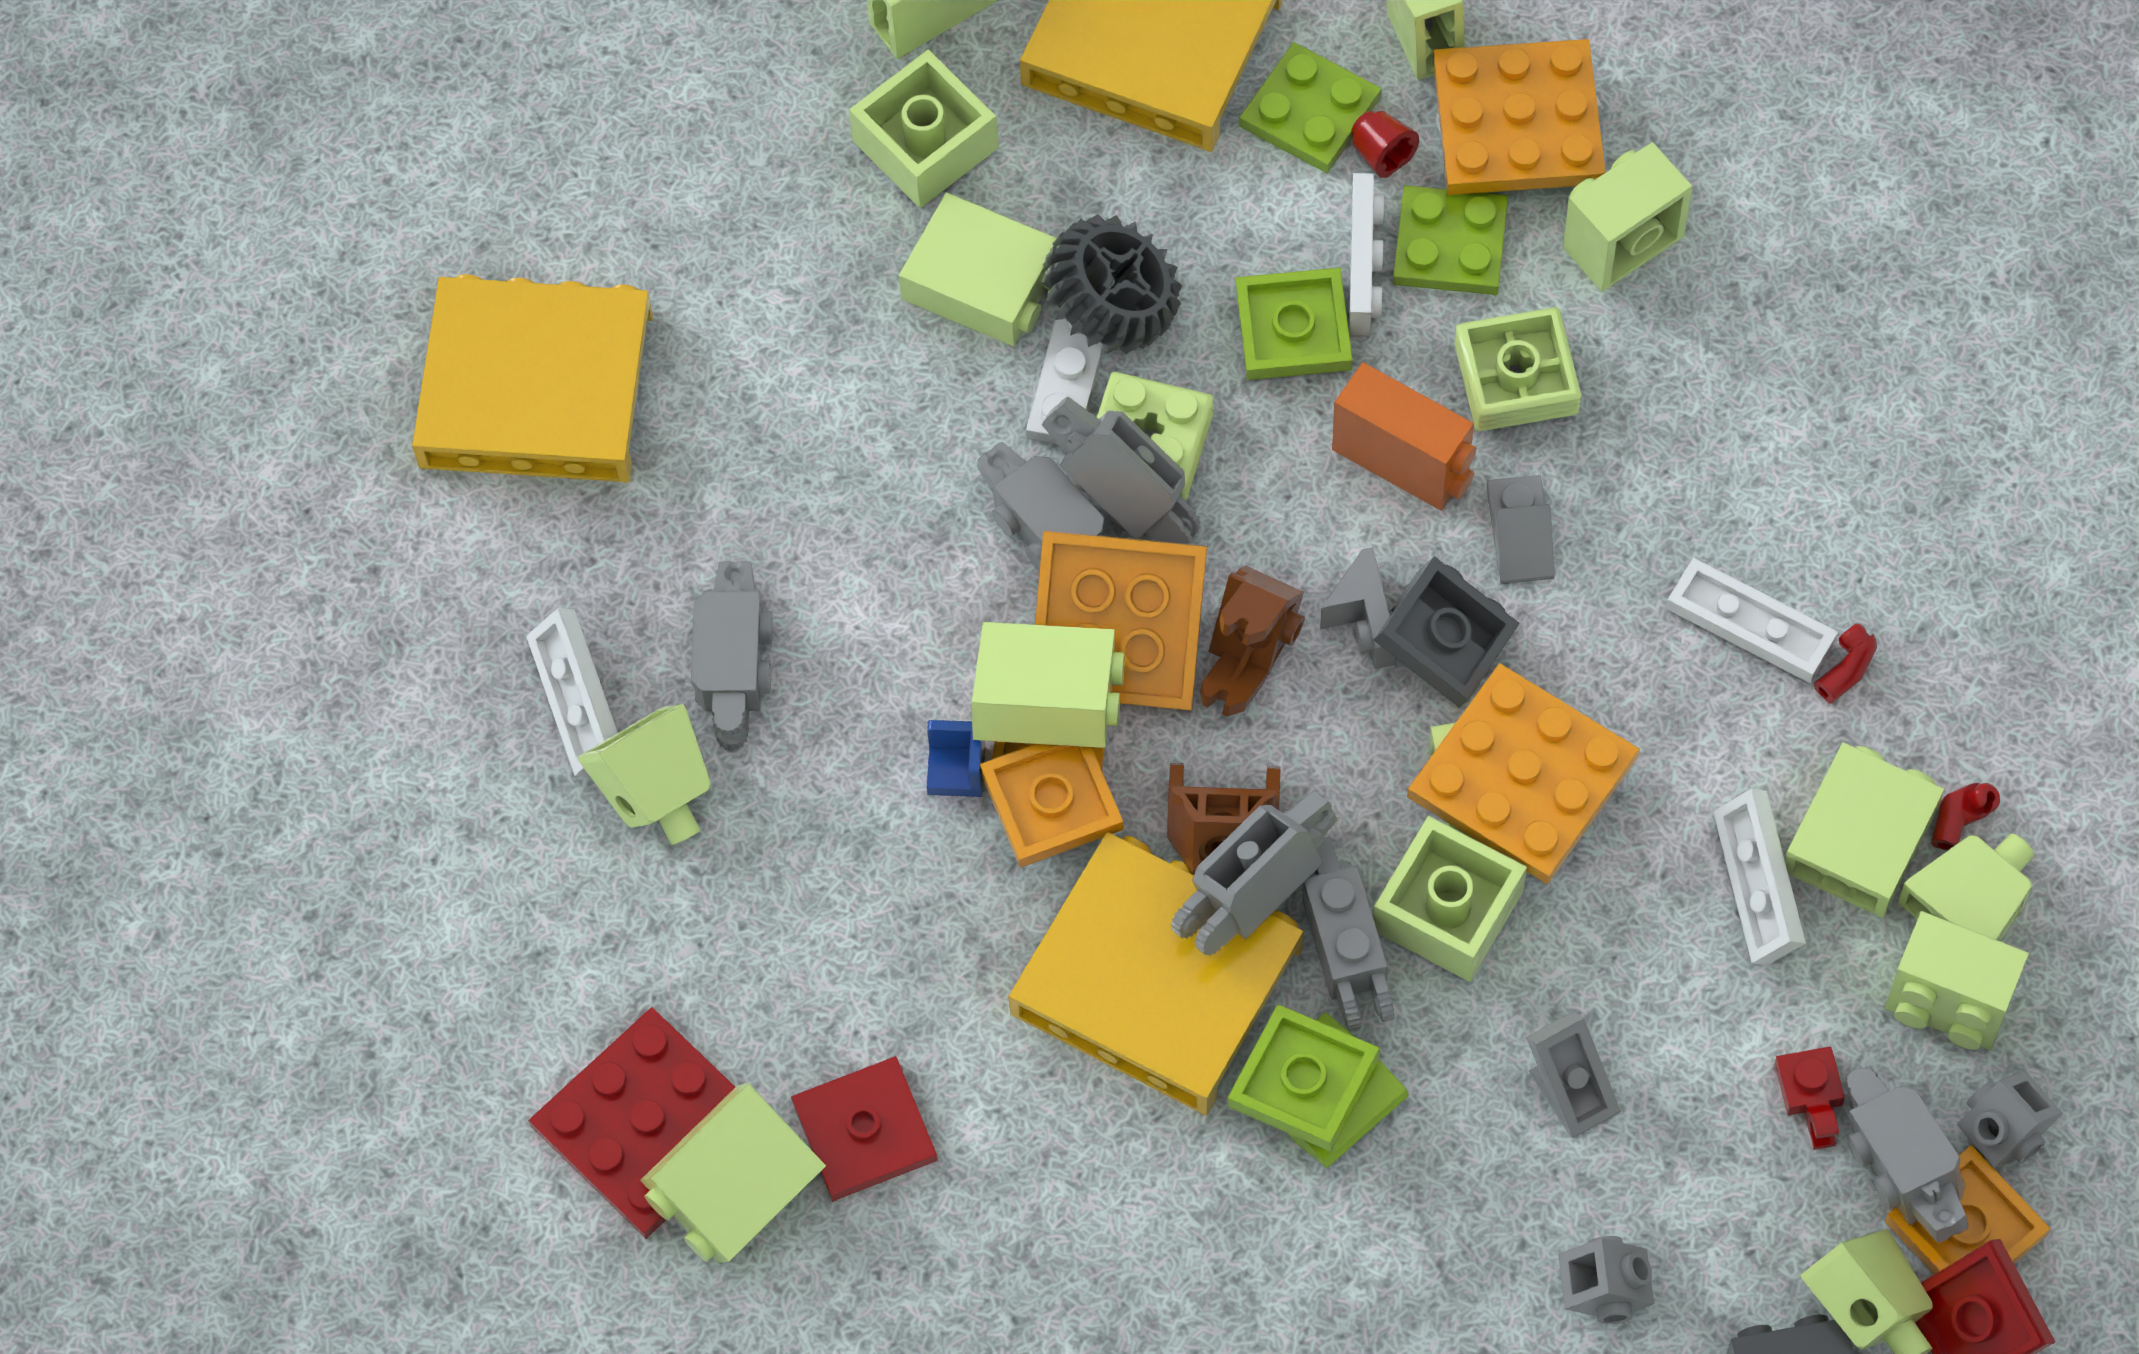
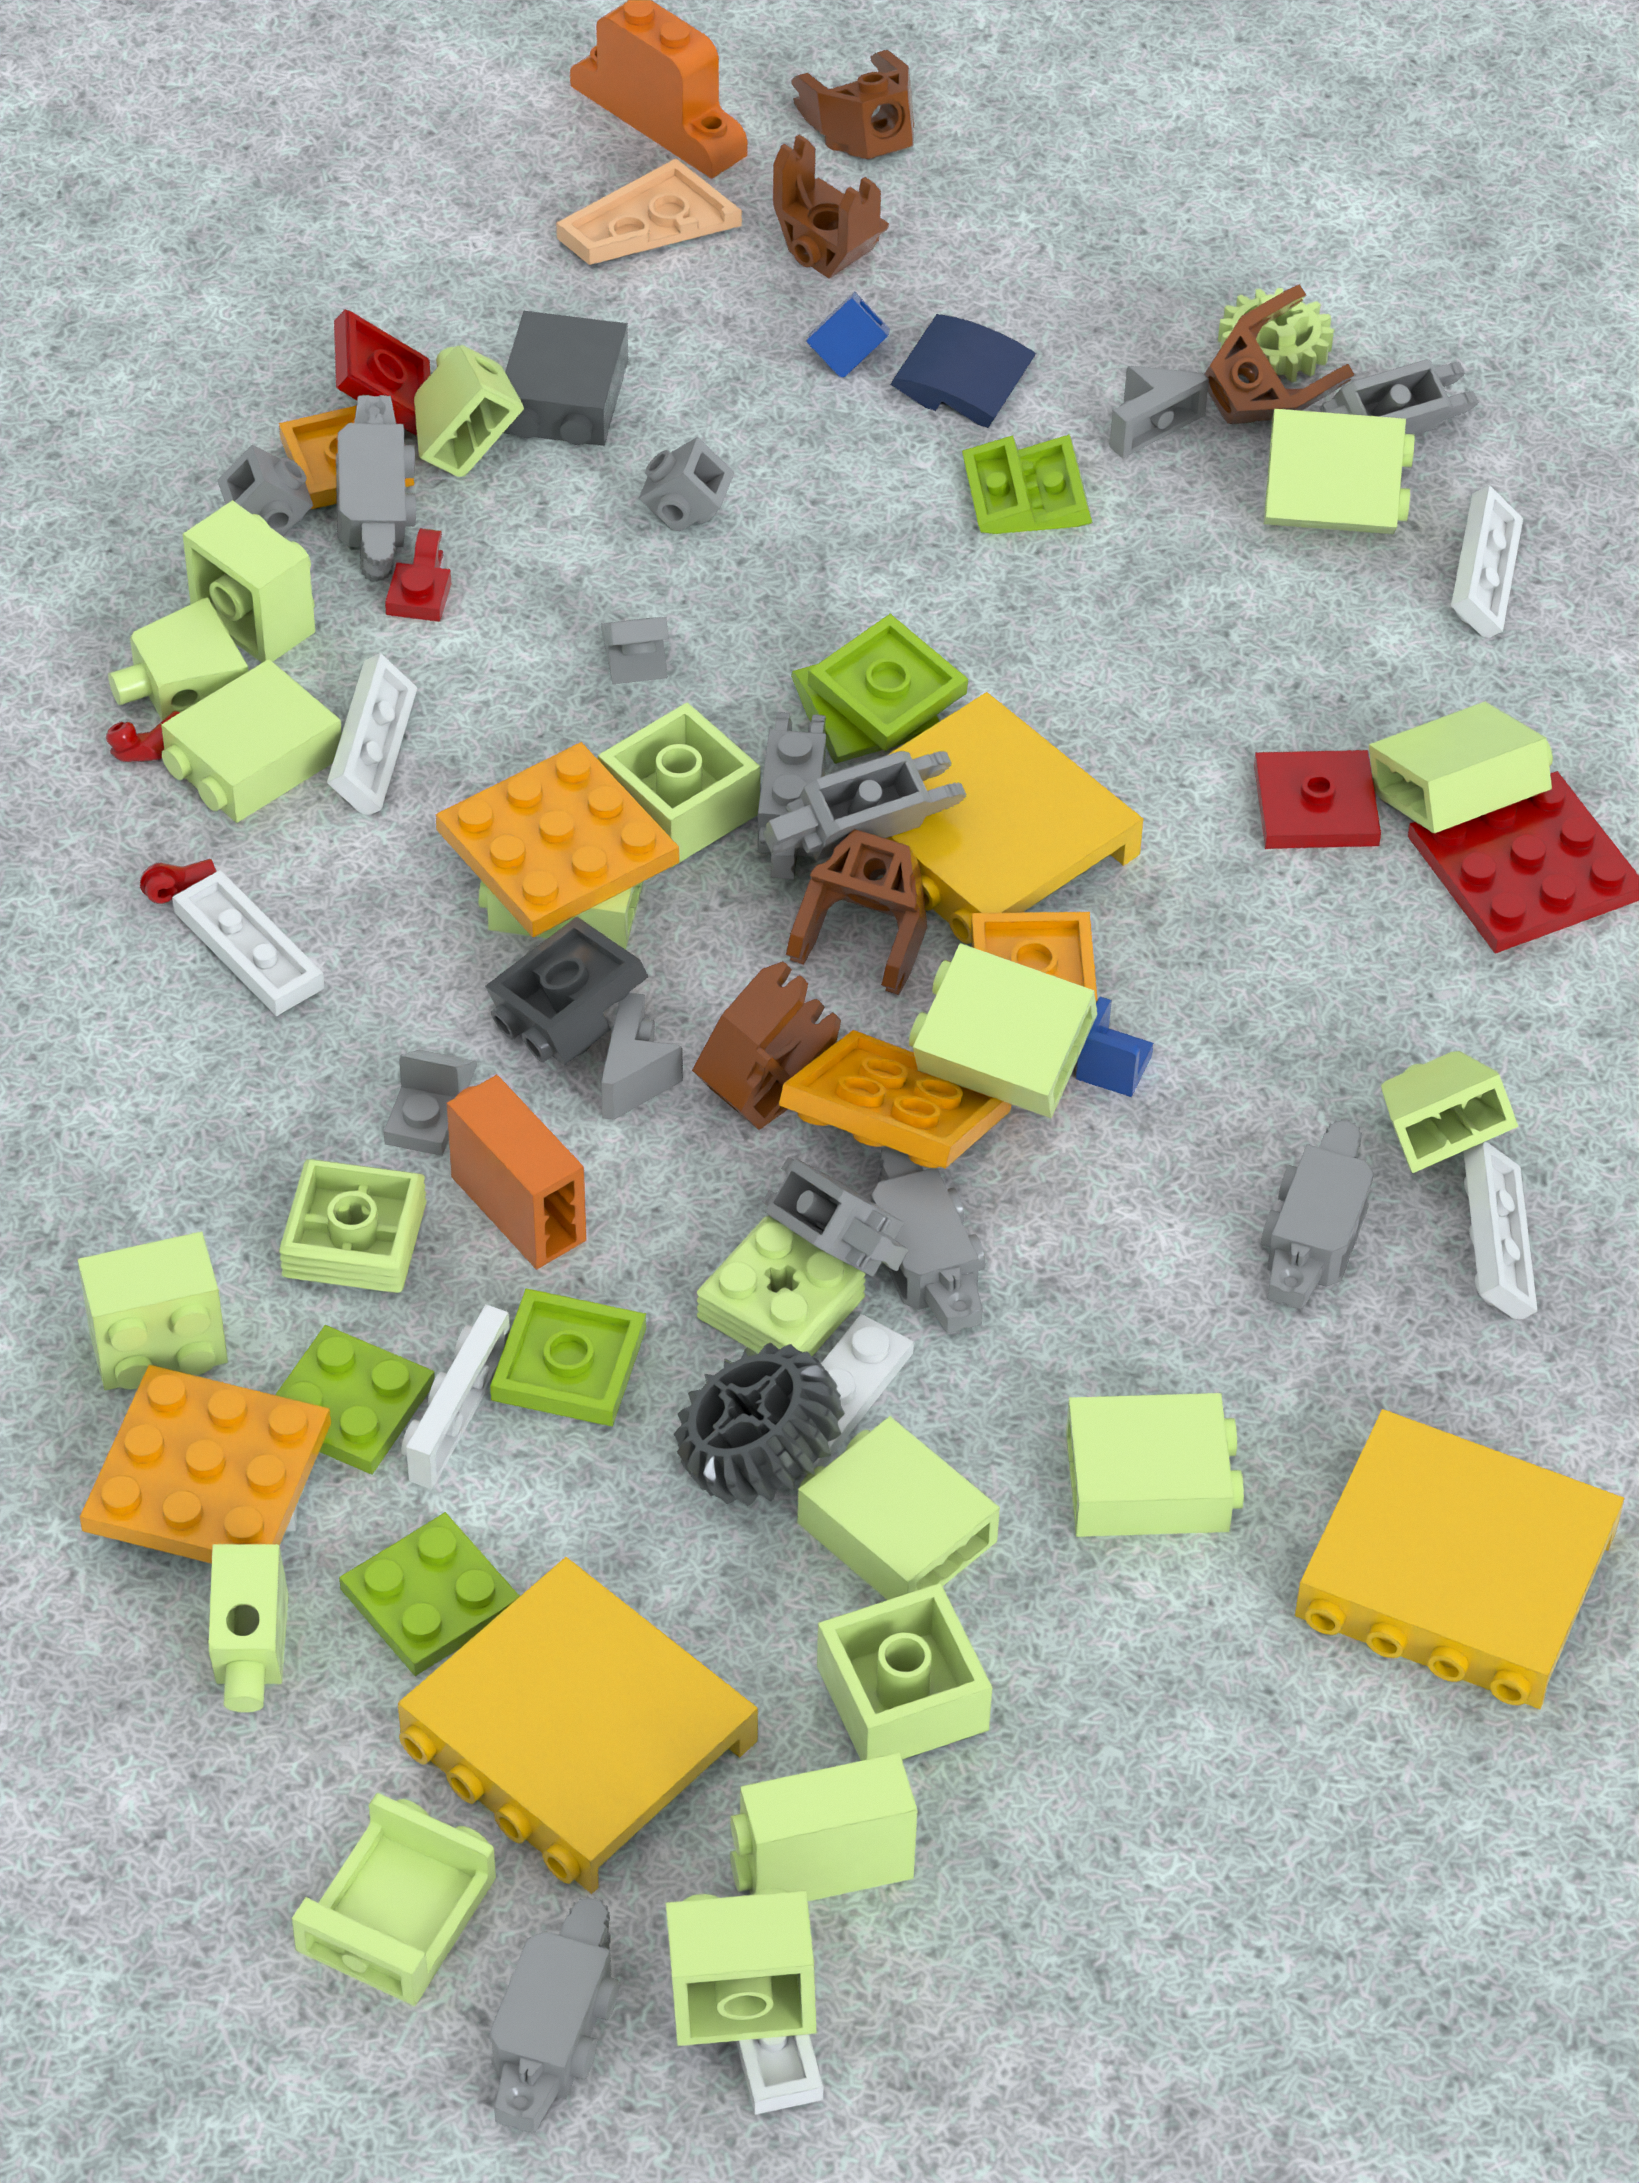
camera: 165 degrees left, 15 degrees down
red hat [1352,111,1420,178] -> none
none -> yellowish green brick [1066,1393,1244,1537]

